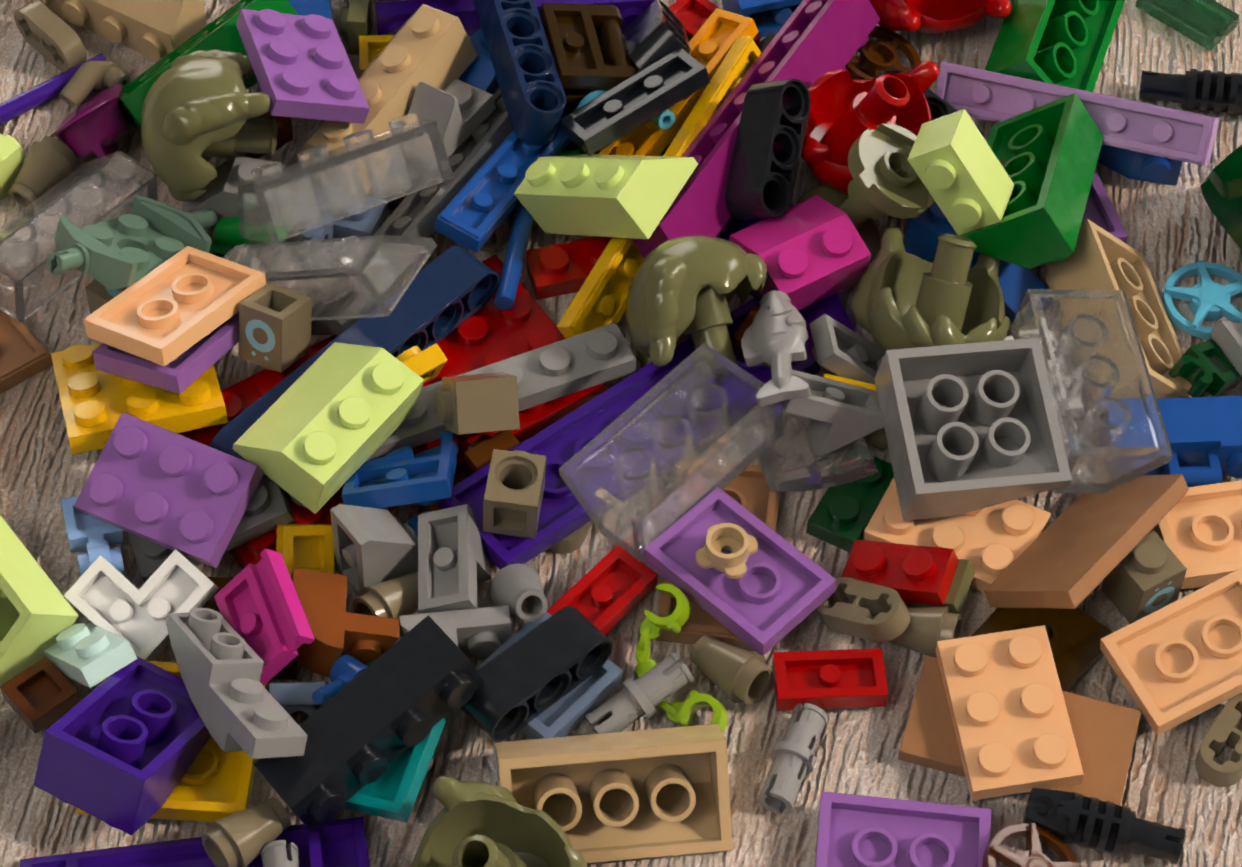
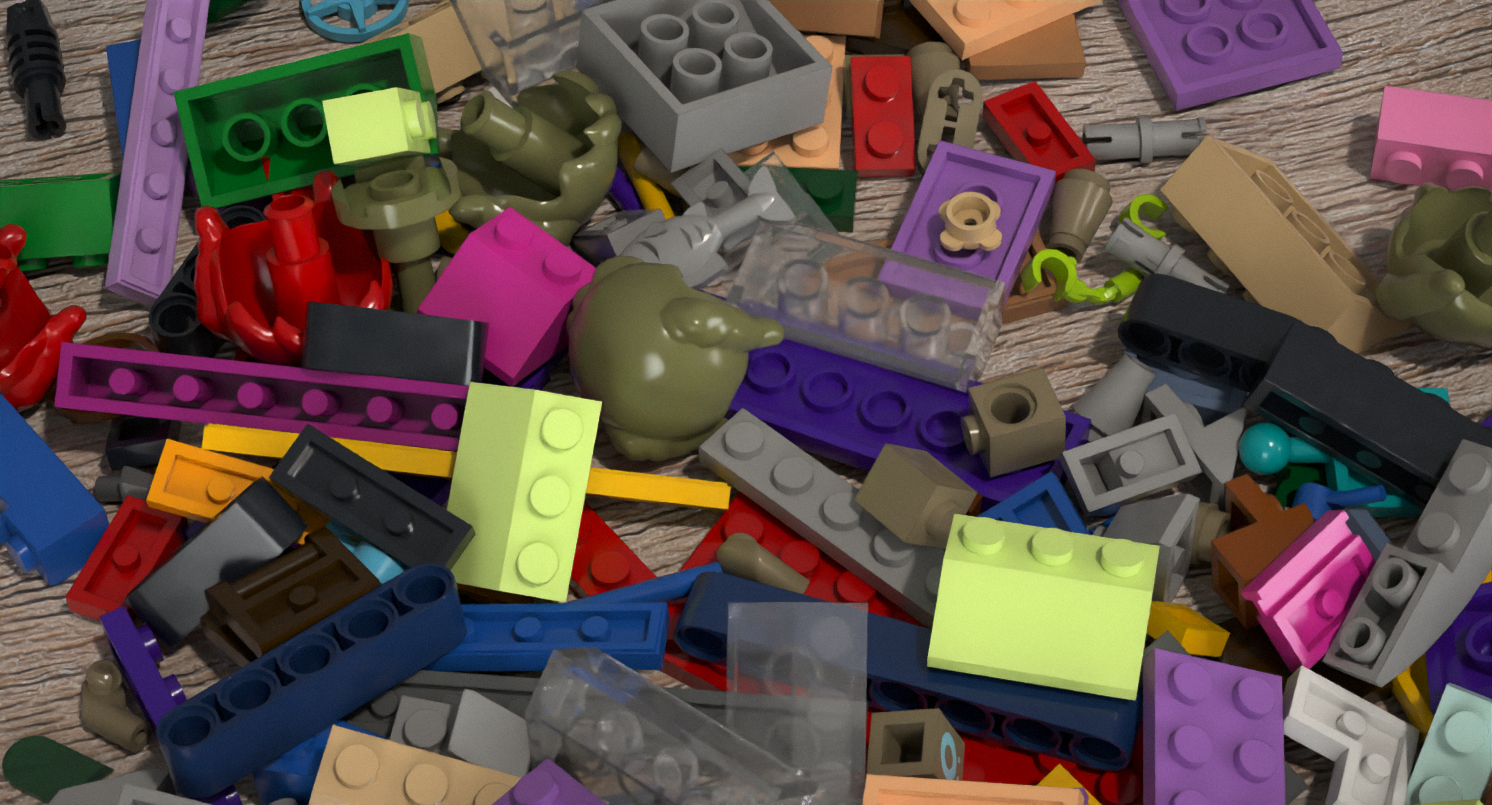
camera: 110 degrees left, 0 degrees up
yellow plate [396,343,448,384] -> none
red plate [546,545,658,635] -> none
none -> dark tan arm [717,532,810,594]

